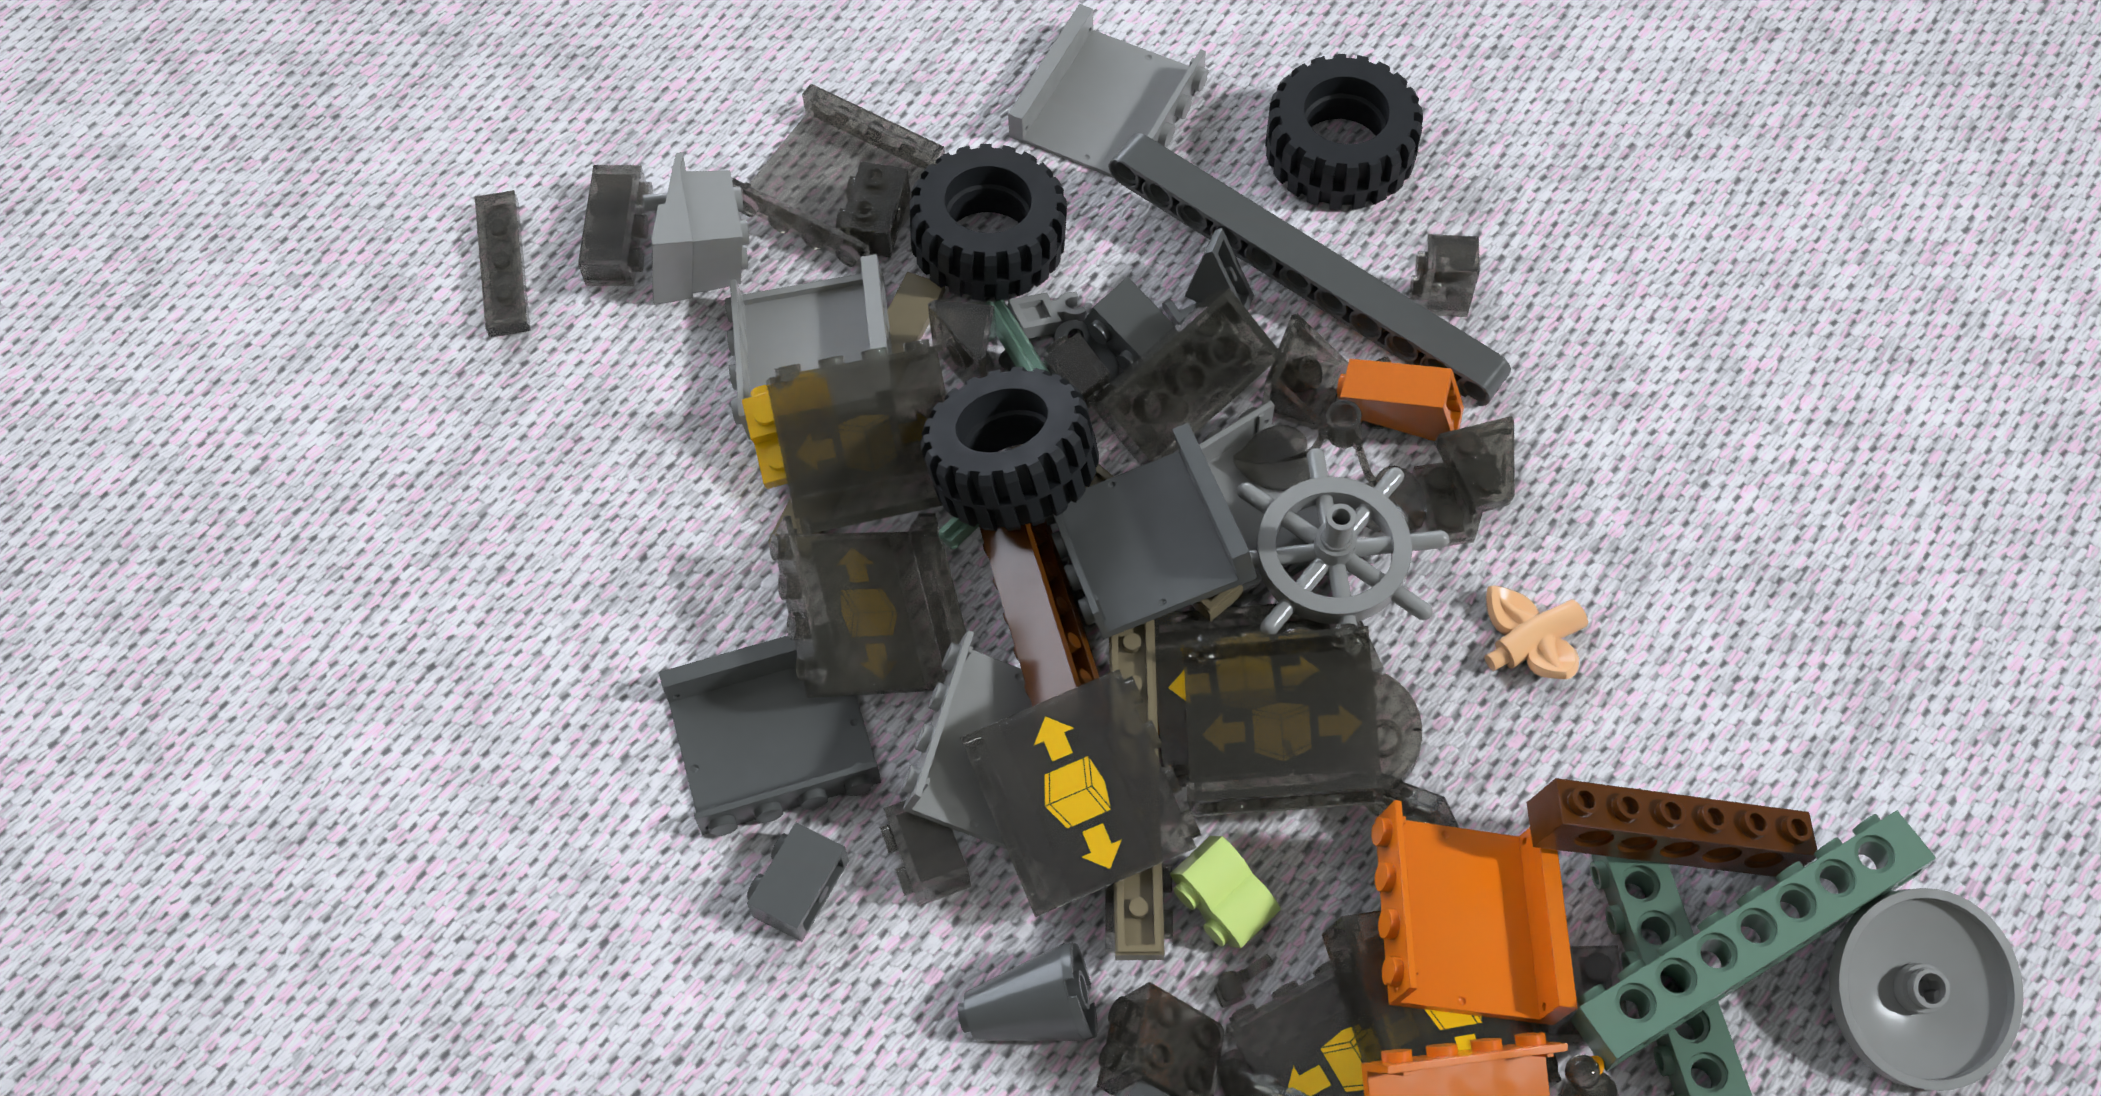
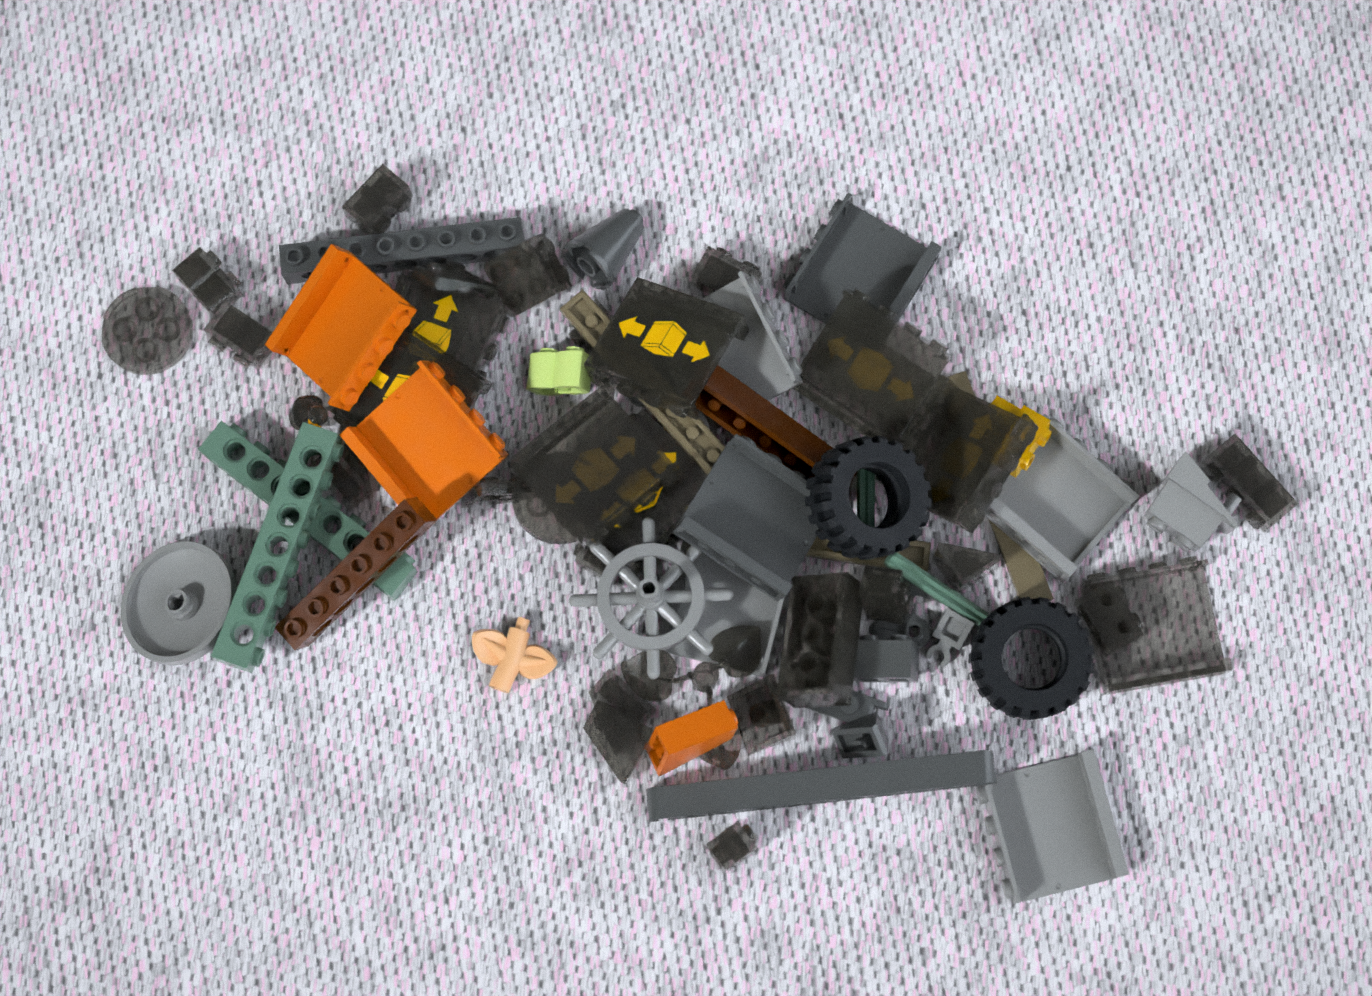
camera: 140 degrees right, 15 degrees up
clear smoke plate [475,190,531,338] -> none
dark grey brick [747,822,849,942] -> none
clear smoke hand [1214,954,1273,1008] -> none
black tyre [1265,54,1423,210] -> none

